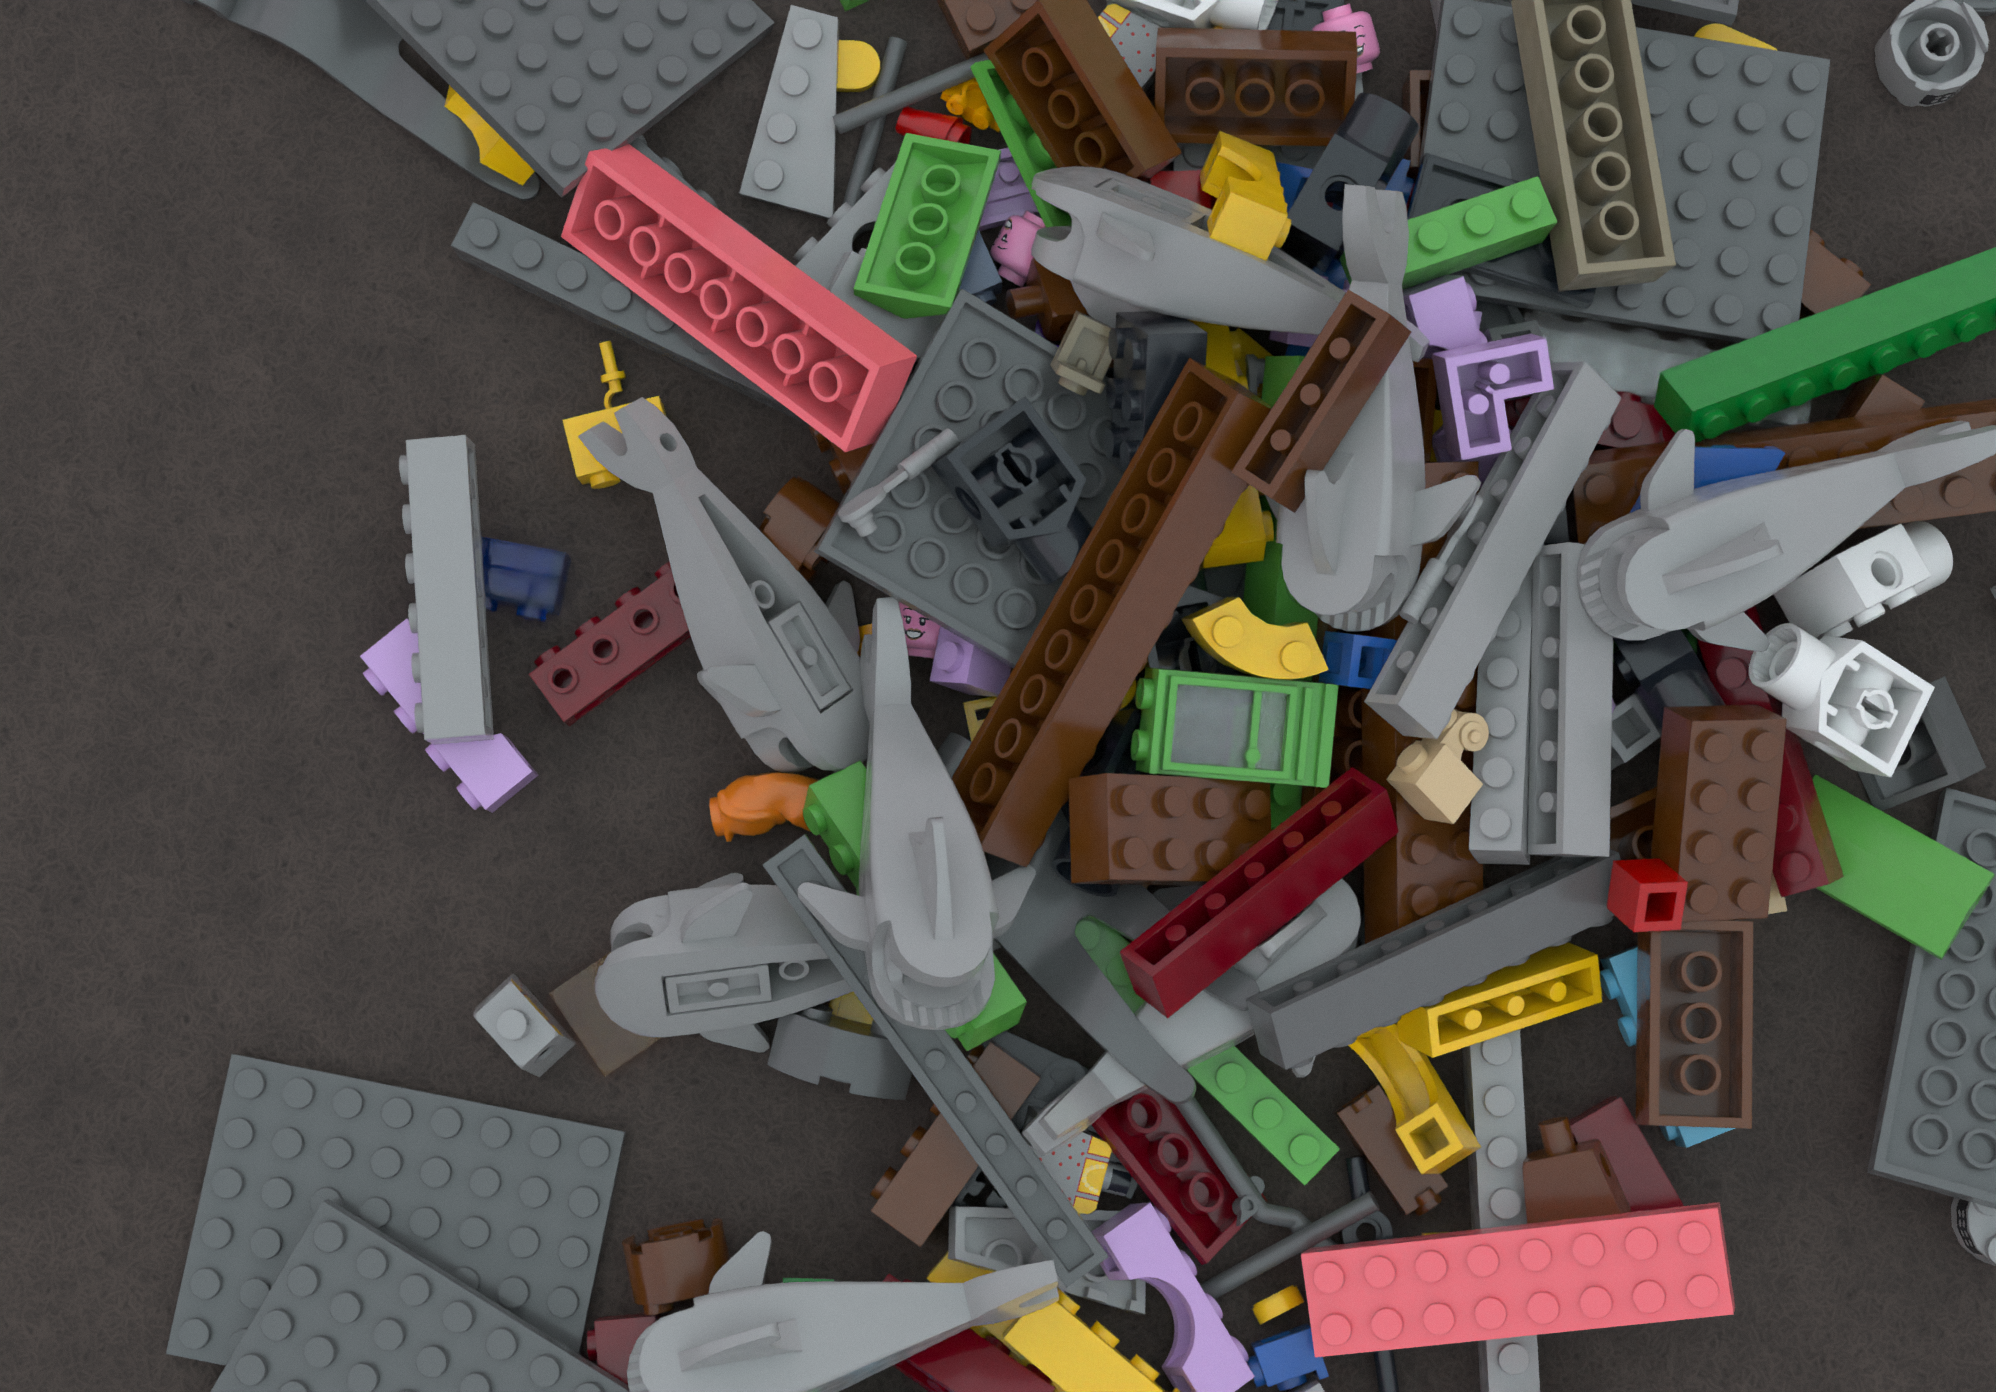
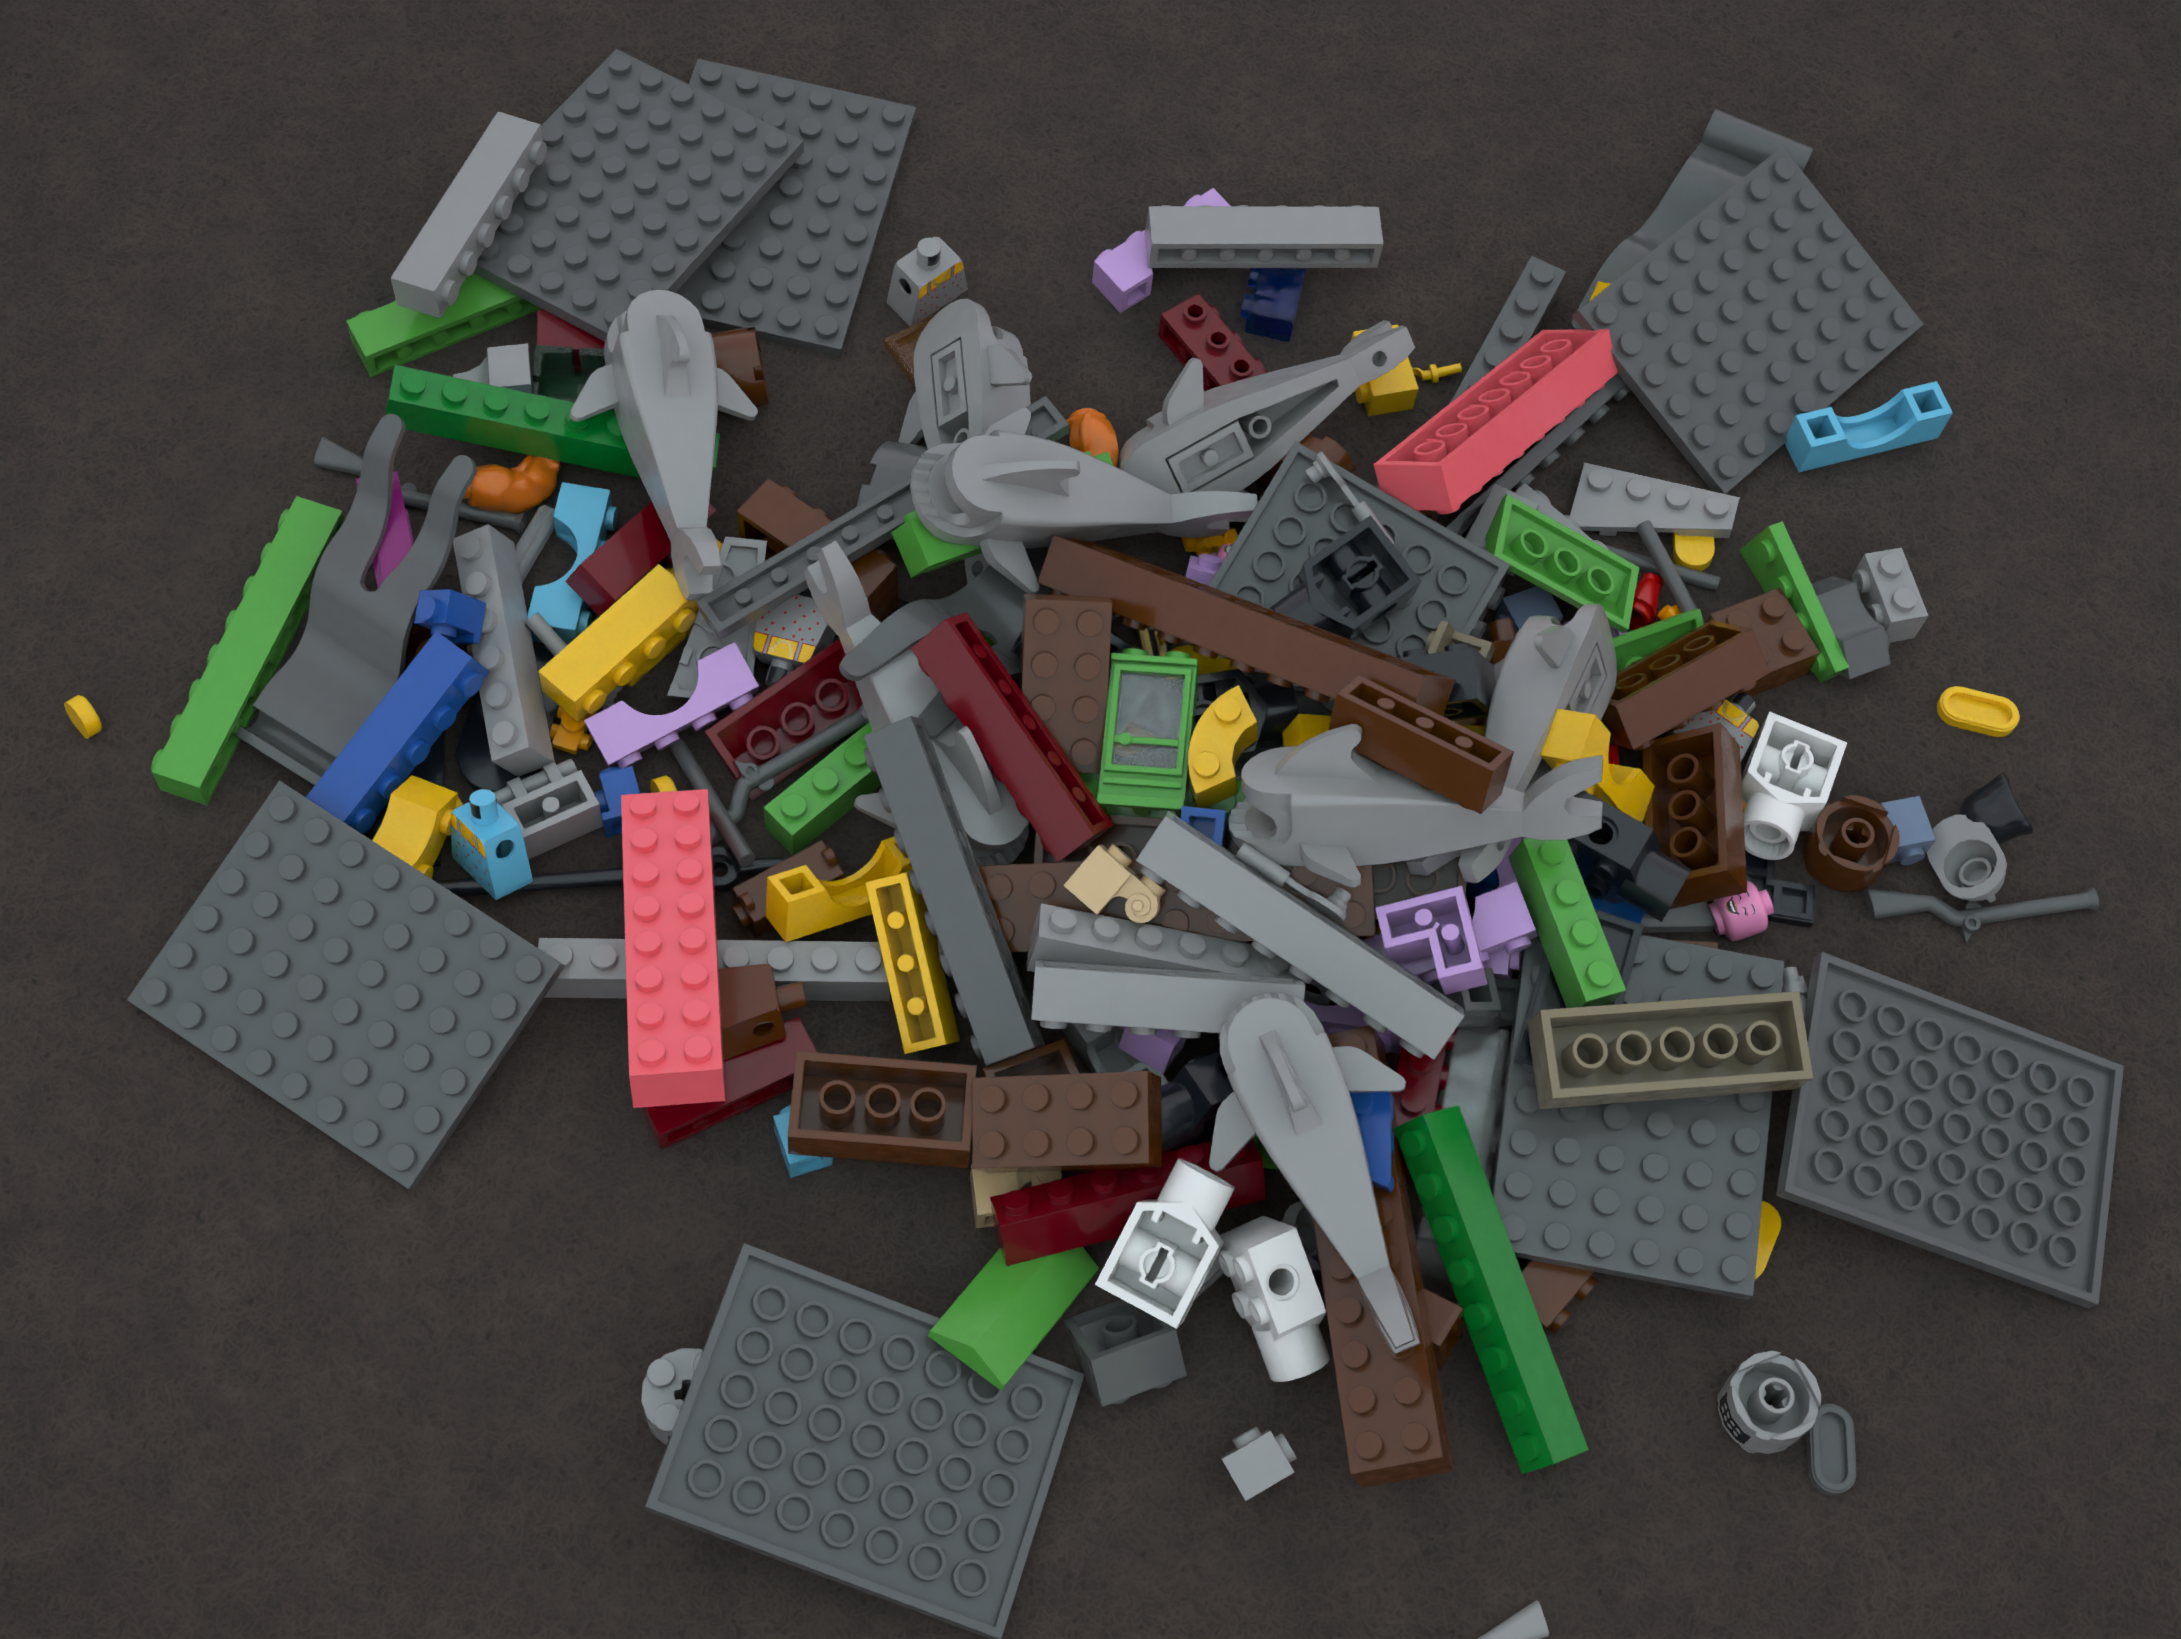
camera: 85 degrees right, 20 degrees down
red brick [1607,858,1688,932] -> none

